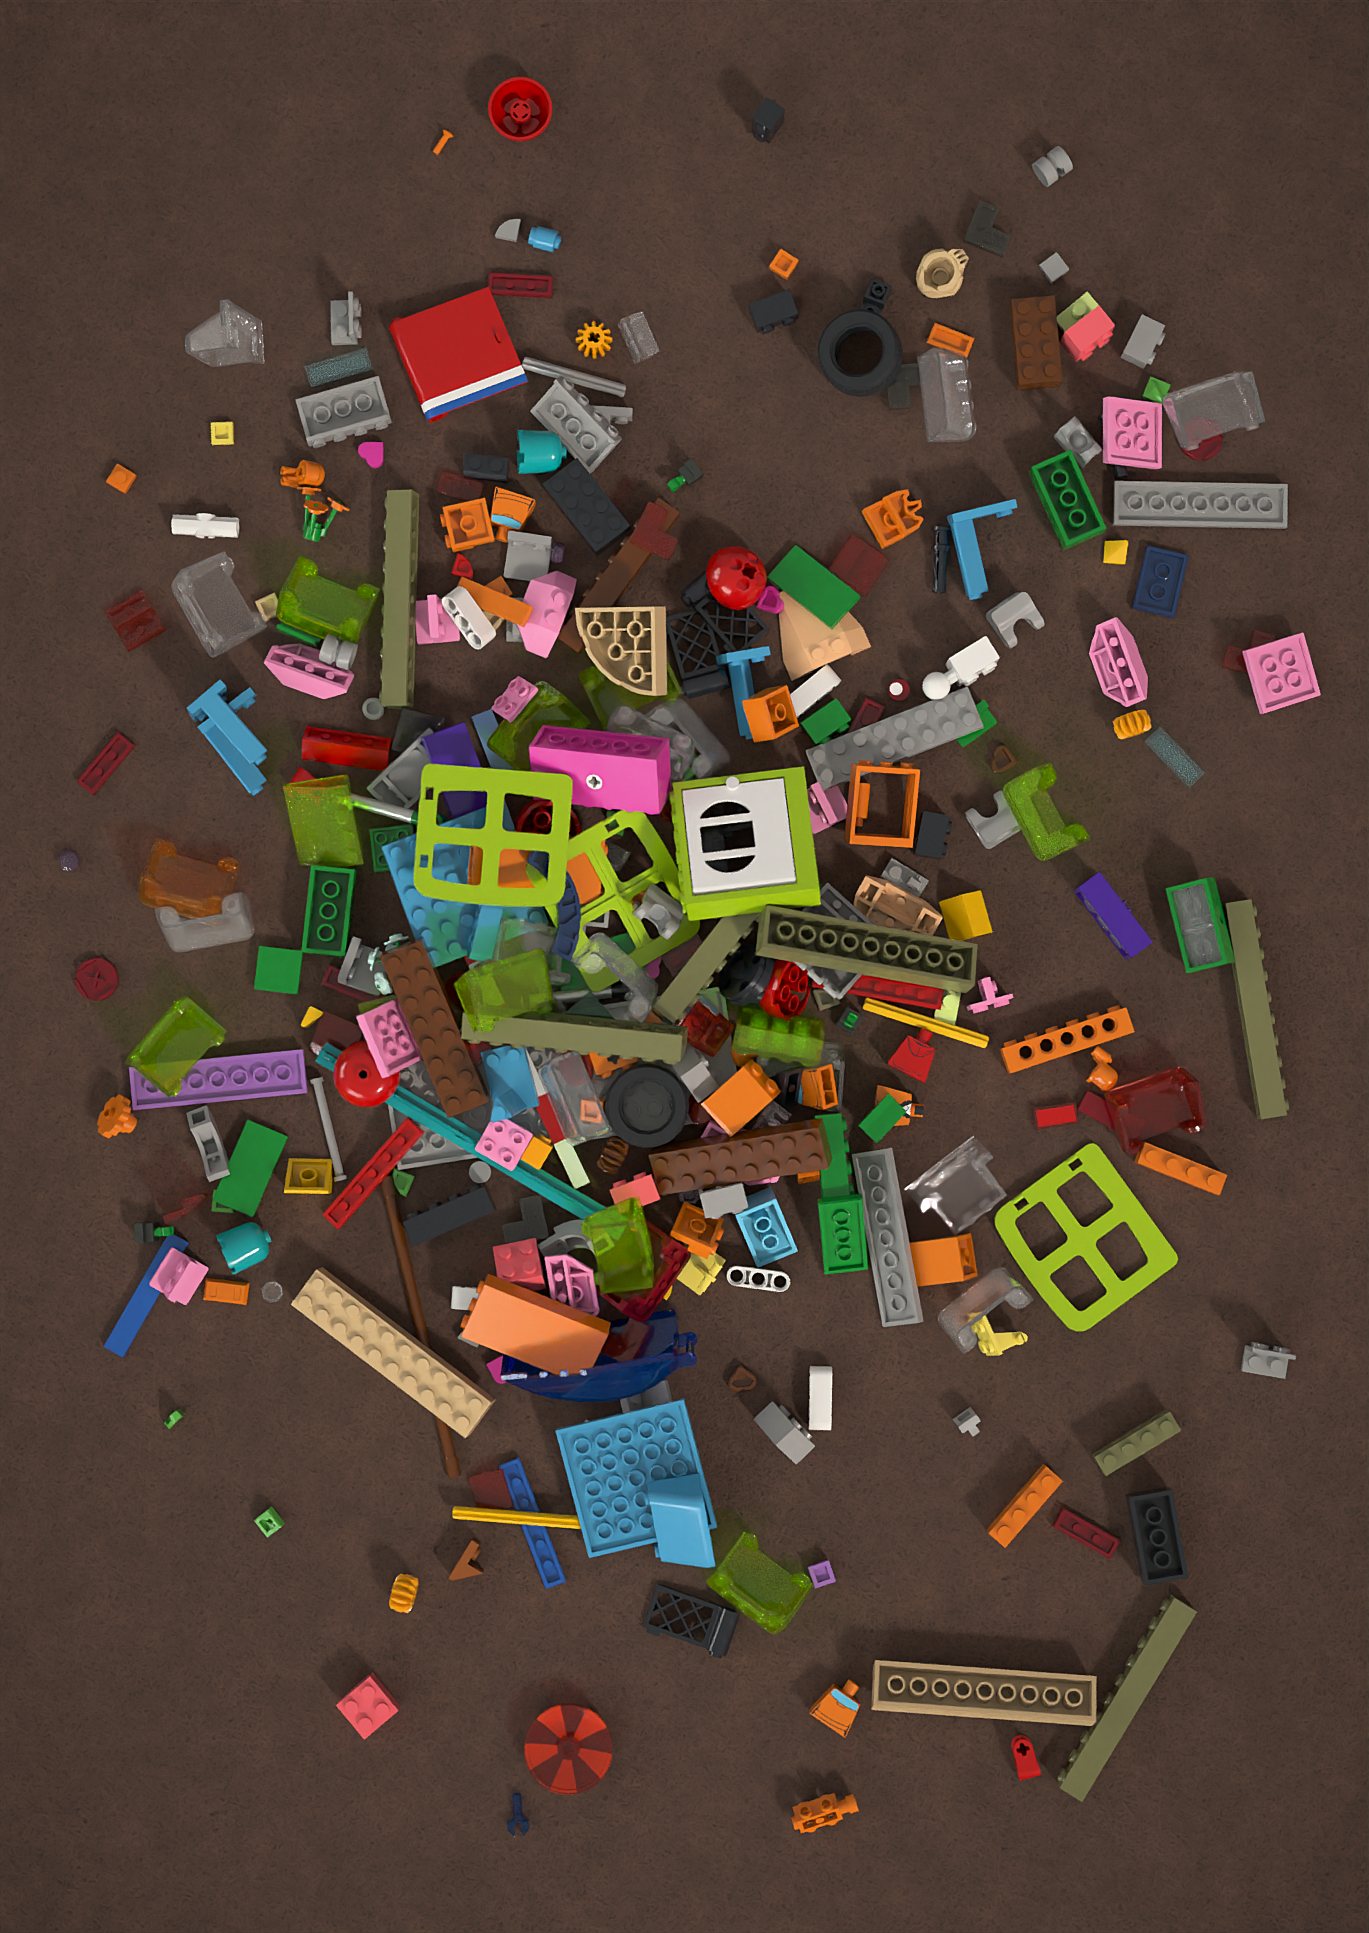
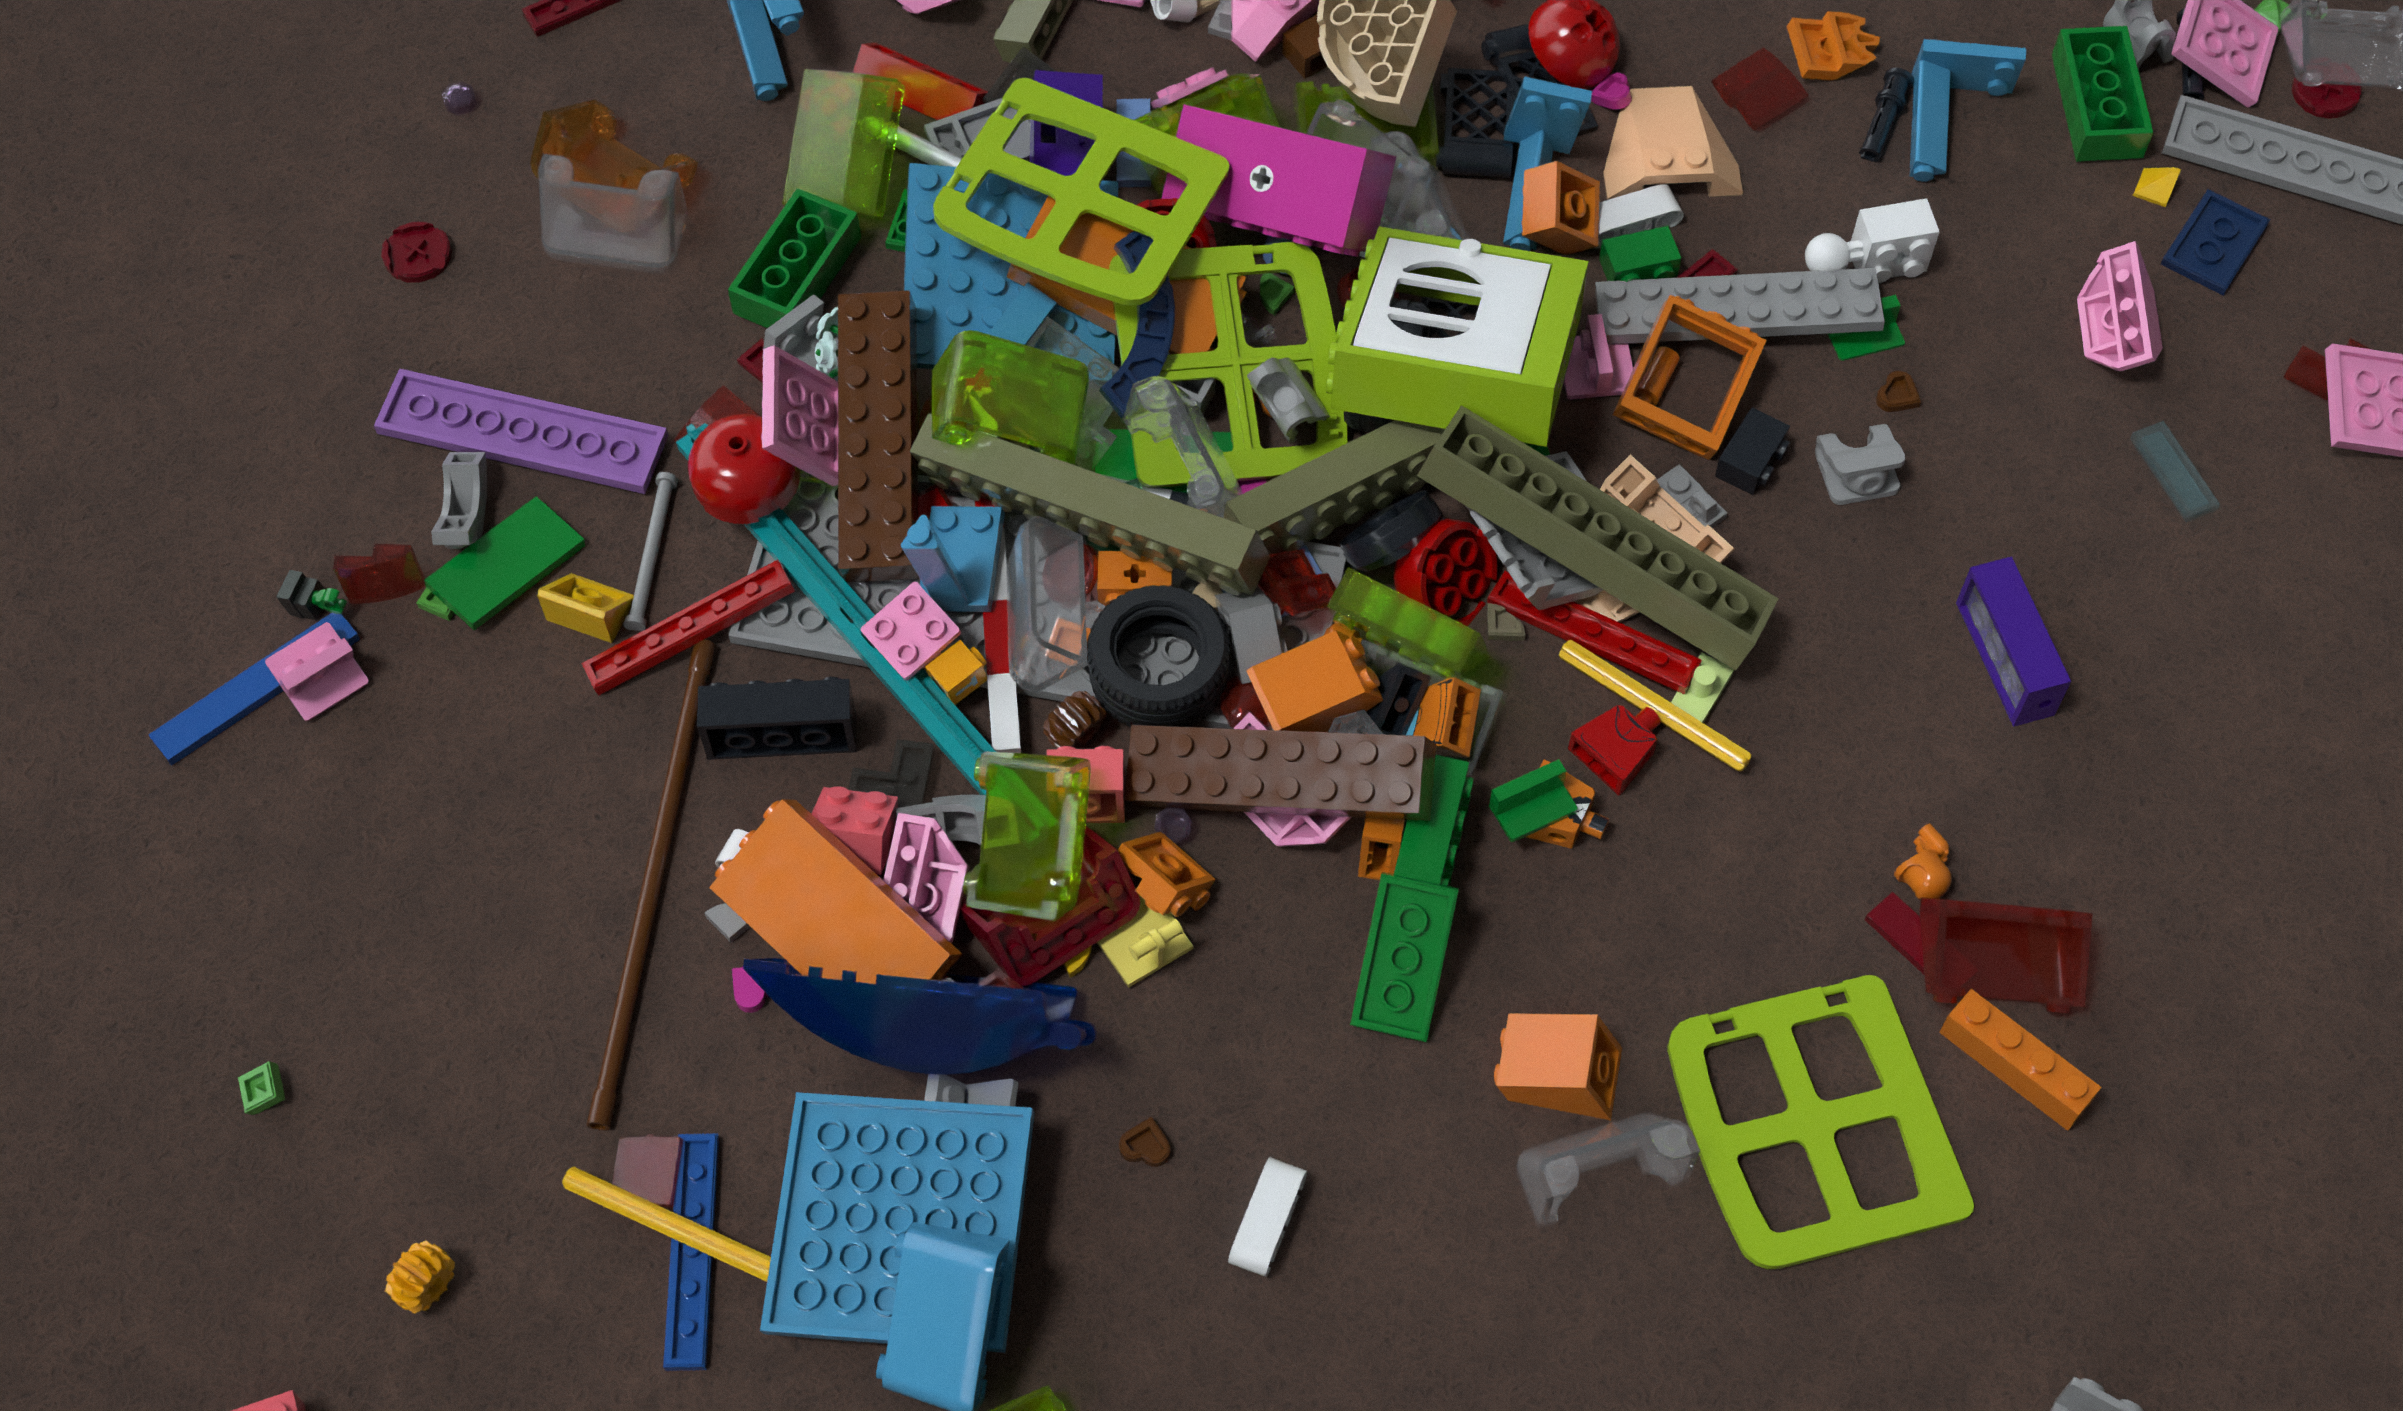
camera: 20 degrees right, 25 degrees down
orange plant [97,1094,137,1138] -> none
clear neon green windscreen [124,996,227,1098] -> none
bright green tile [164,1409,185,1429] -> none
orange tile [203,1278,250,1305] -> none
teal cylinder [216,1222,272,1275] -> none
green tile [254,946,303,994] -> none
clear tile [262,1281,284,1303] -> none
tan brick [291,1267,496,1438] -> none
yellow slope [301,1006,324,1028] -> none
light grey tile [362,698,385,720] -> none
bright green tile [393,1168,415,1197] -> none
dark orange slope [449,1538,484,1581] -> none
light grey tile [469,1161,491,1183] -> none
light grey brick [698,1182,748,1219] -> none
white beam [727,1265,790,1292] -> none
medium azure slope [735,1187,798,1268] -> none
light grey brick [753,1401,815,1464] -> none
green tile [767,545,861,630] -> none
pearl dark grey piece [836,1007,864,1035] -> none
light grey plate [852,1148,924,1327] -> none
dark red tile [888,679,910,702] -> none
clear windscreen [905,1136,1007,1235] -> none
yellow slope [939,890,992,941] -> none
light grey tile [953,1407,980,1436] -> none
bright pink bracket [967,977,1014,1013] -> none
light yellow plate [969,1313,1028,1356] -> none
light grey piece [986,592,1045,649] -> none
orange brick [1000,1005,1134,1074] -> none
clear neon green windscreen [1003,762,1091,861] -> none
red tile [1032,1102,1079,1130] -> none
light orange gear [1113,709,1152,739] -> none
brick [1166,877,1235,973] -> none
olive brick [1222,899,1289,1119] -> none

